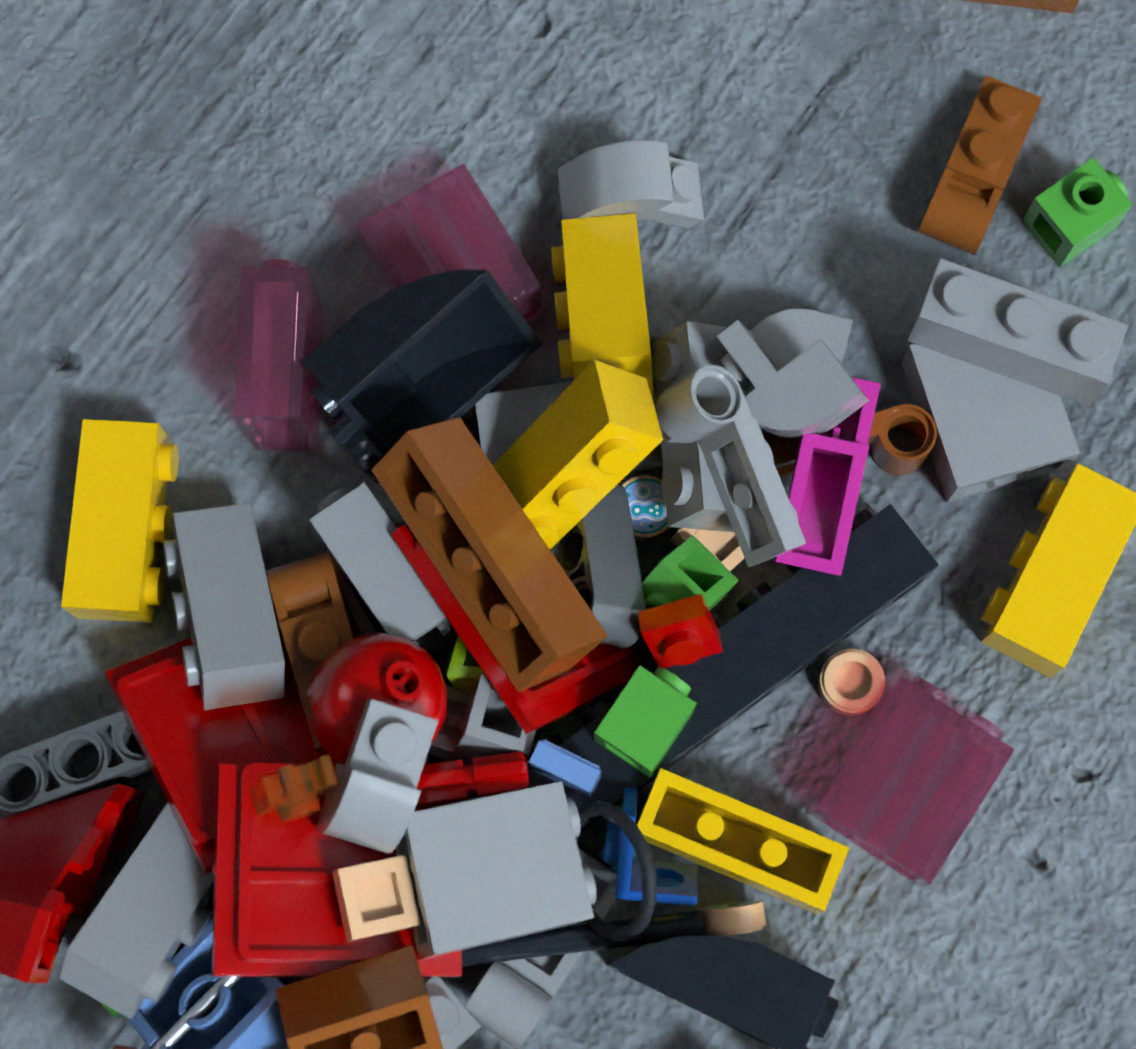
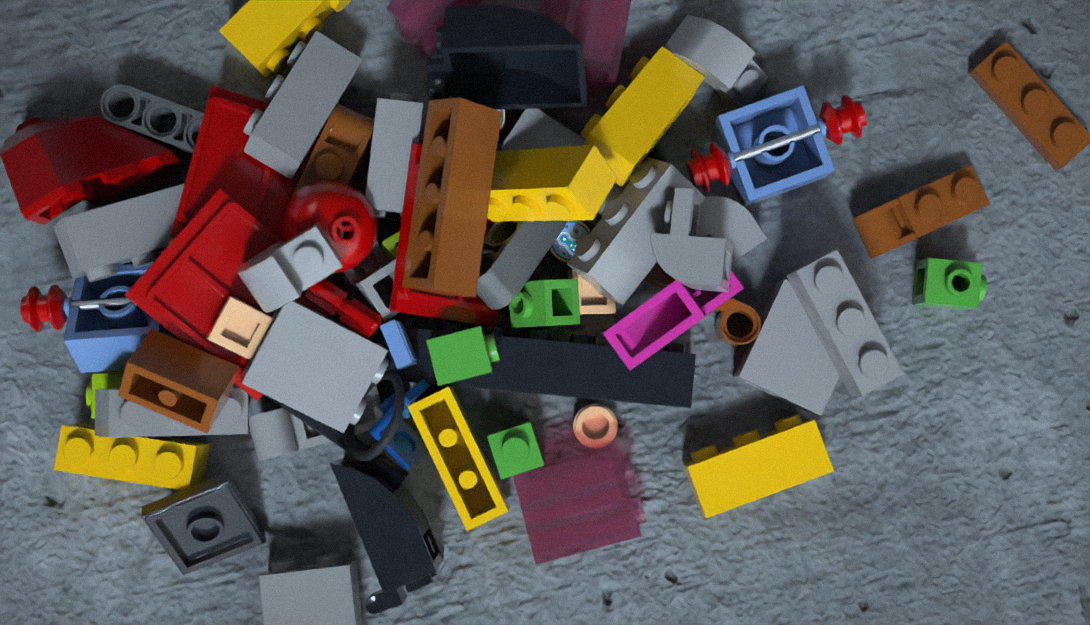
camera: 40 degrees right, 10 degrees up
clear orange plate [250,755,338,822] -> none
red plate [638,594,723,668] -> none
light grey plate [656,365,806,568] -> none
light nougat tile [697,900,766,936] -> none
none -> bright green brick [487,420,545,480]
none -> medium blue brick [686,85,867,207]

